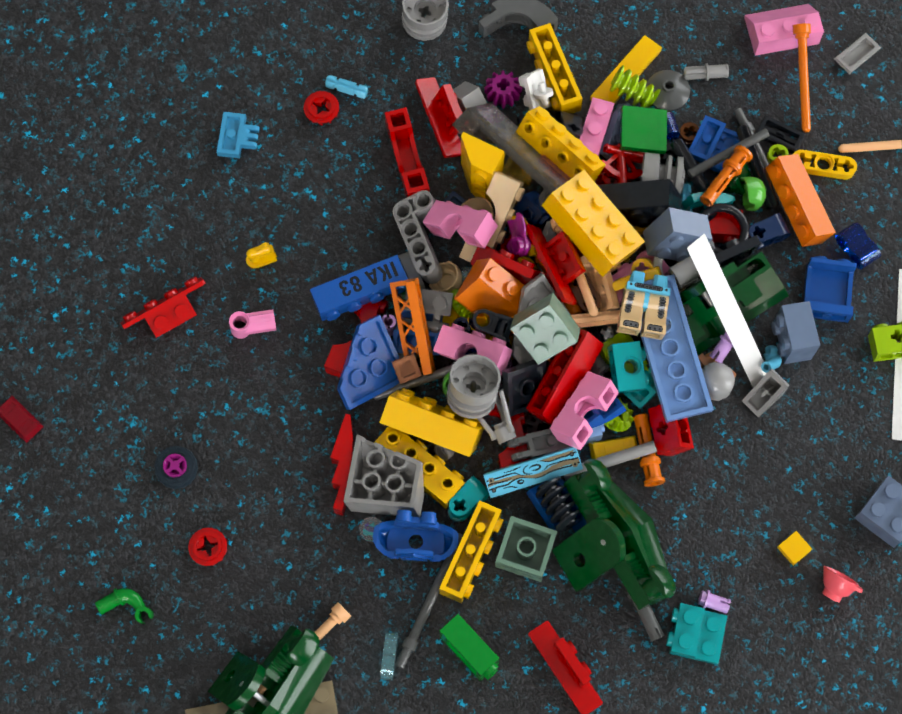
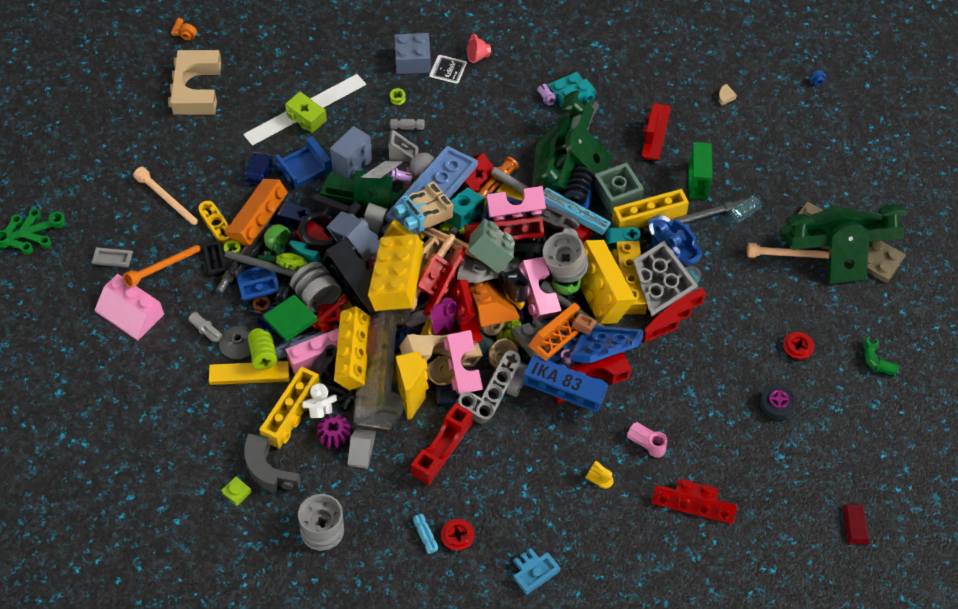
camera: 135 degrees left, 15 degrees down
red bracket [415,77,466,158] -> none
orange pin [700,145,753,207] -> none
medium azure arm [761,345,782,373] -> none
yellow tile [777,531,812,566] -> none
none -> lime gear [276,253,307,270]
none -> lime bush [390,88,406,105]
none -> light grey axle [390,119,425,130]
none -> sticker [429,55,467,83]

